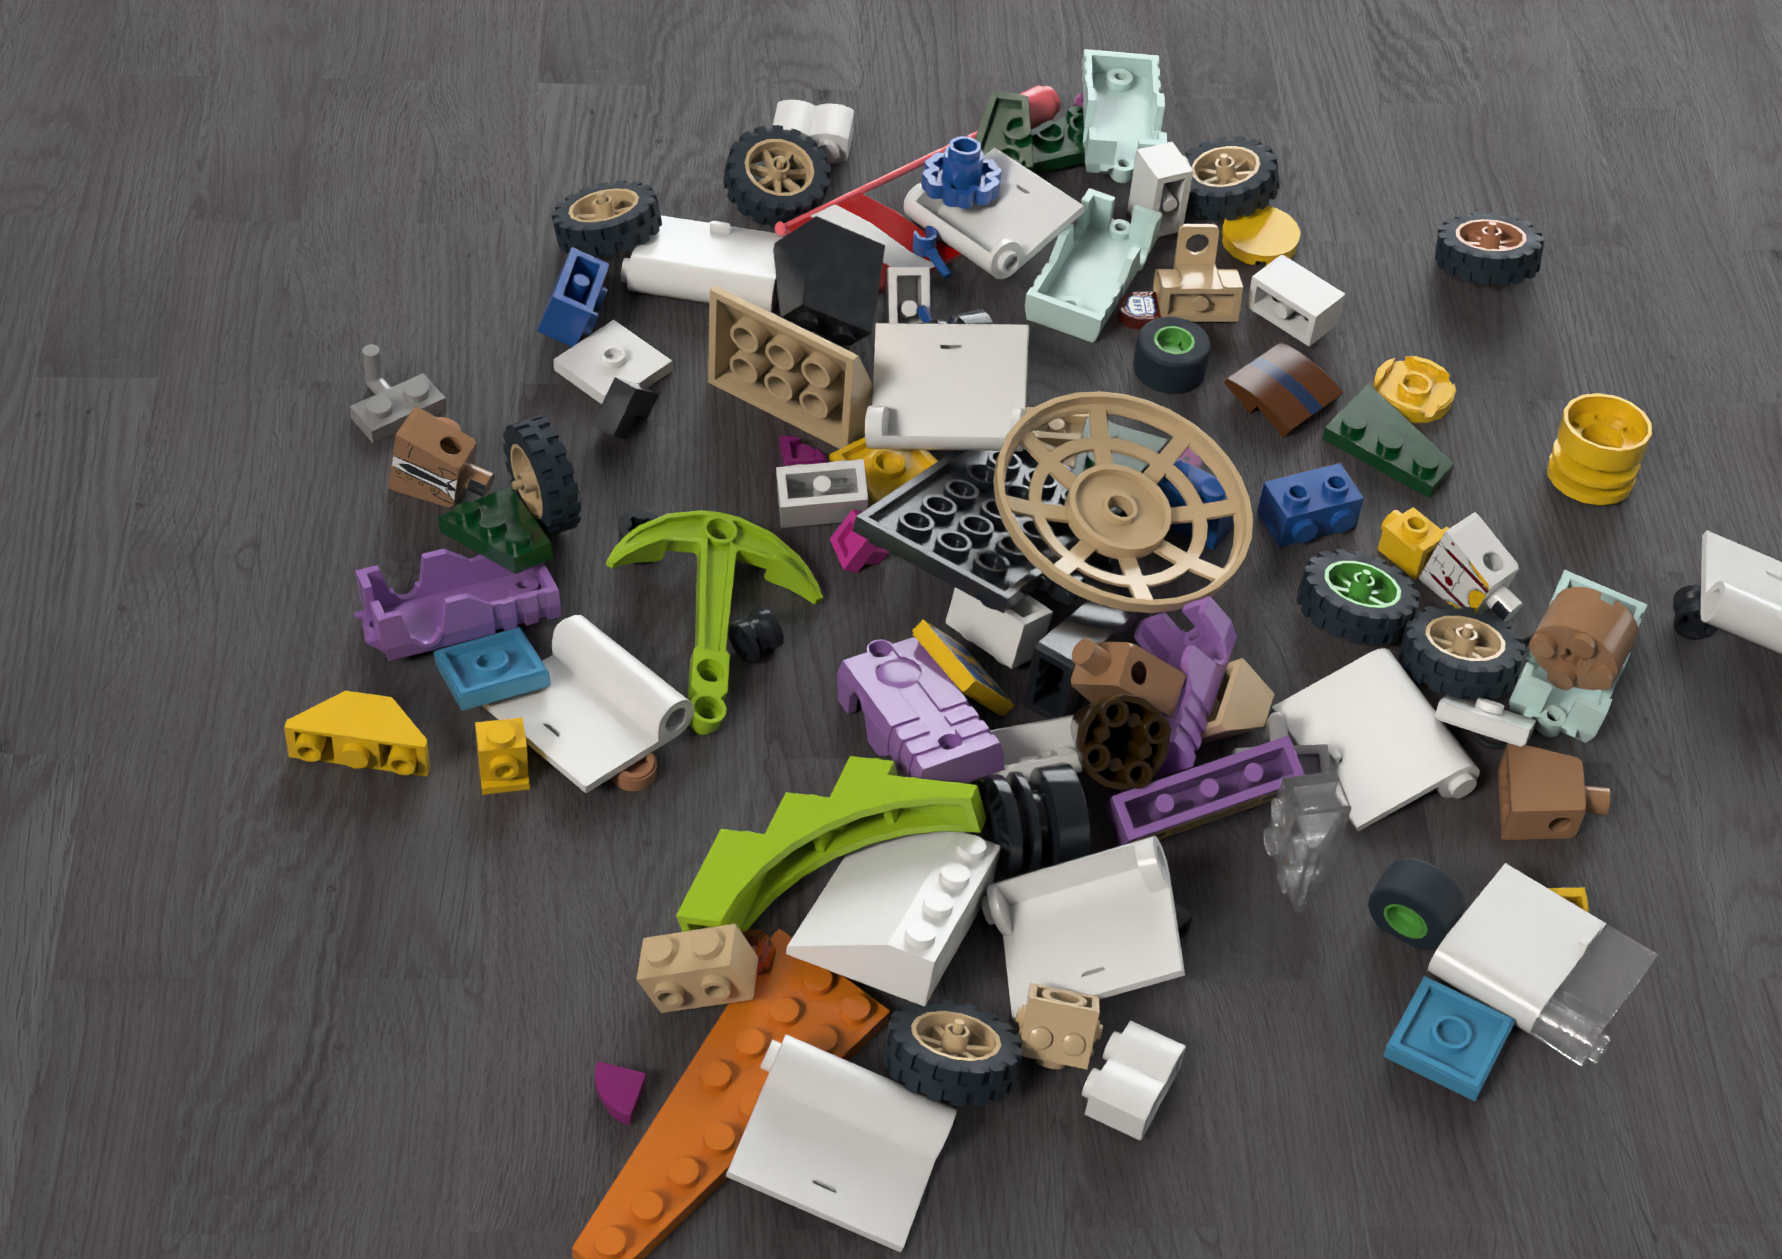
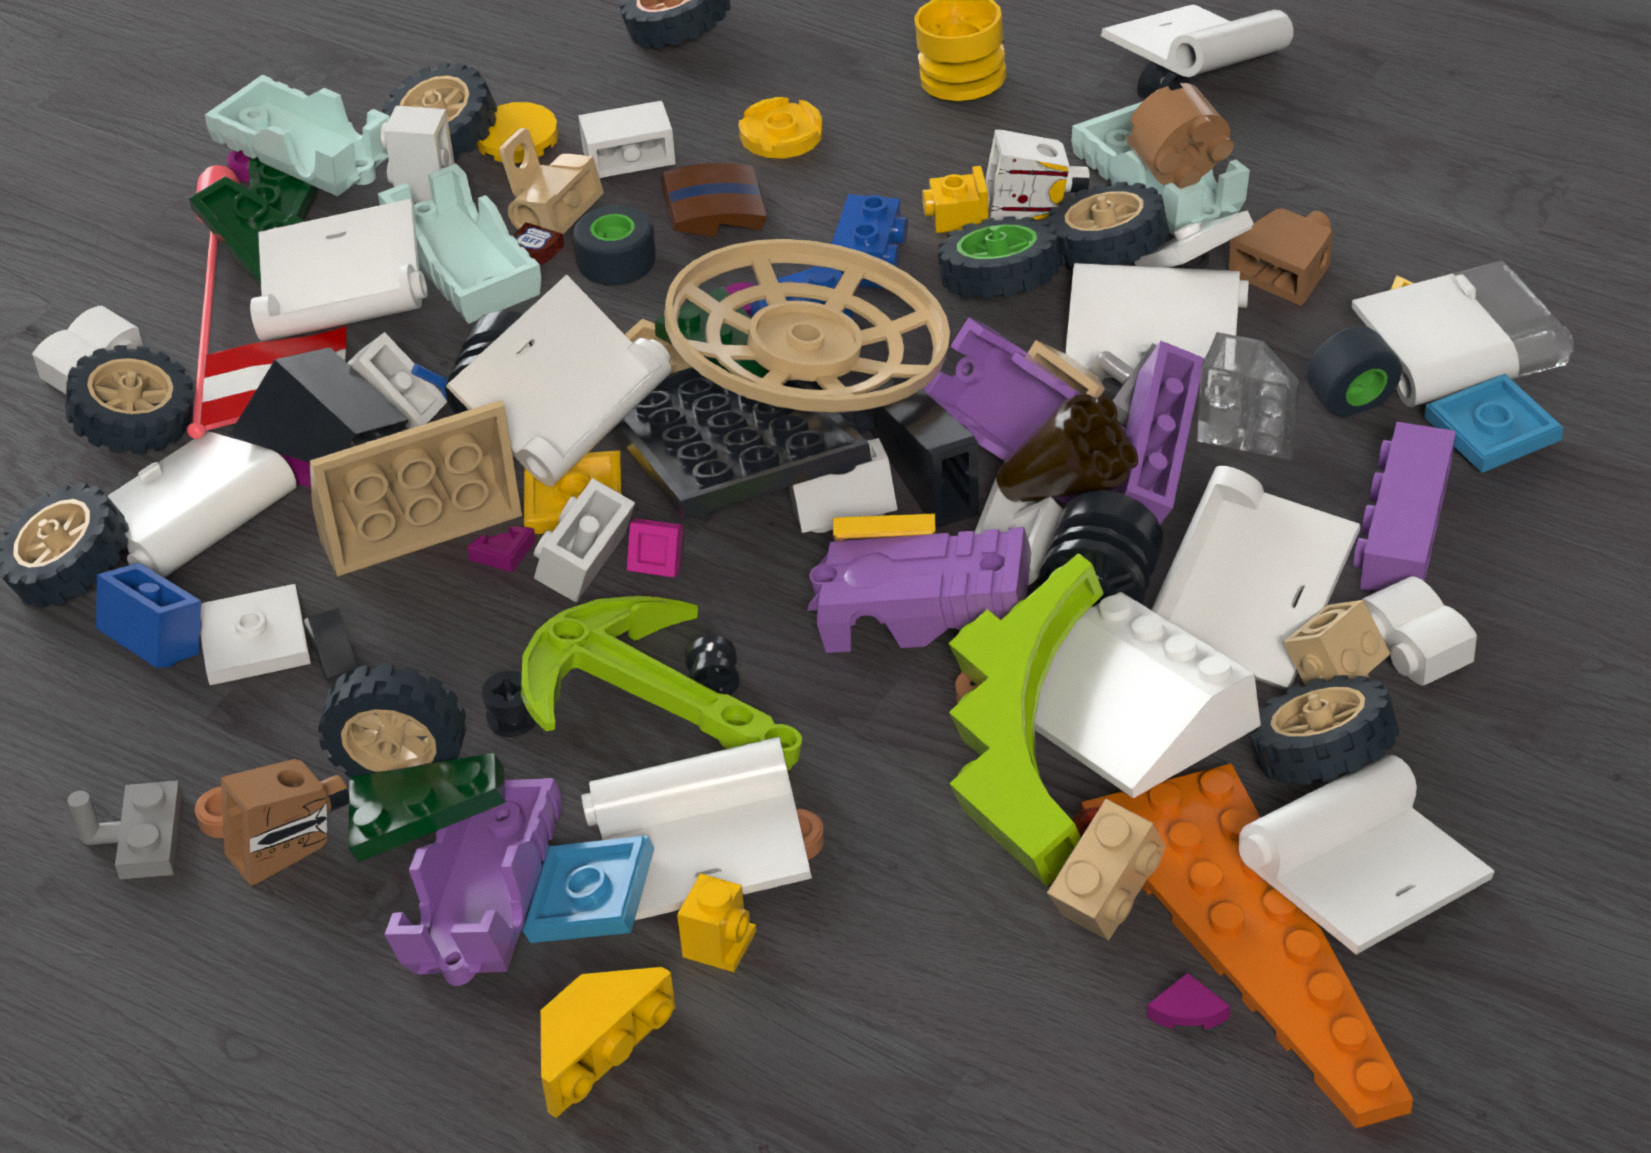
camera: 50 degrees left, 5 degrees down
blue hand [912,226,952,280] -> none
blue plant [921,136,1002,209] -> none
medium nougat torso [1071,638,1186,718] -> none
wing [1322,383,1454,498] -> none
none -> medium lavender brick [1353,422,1456,592]

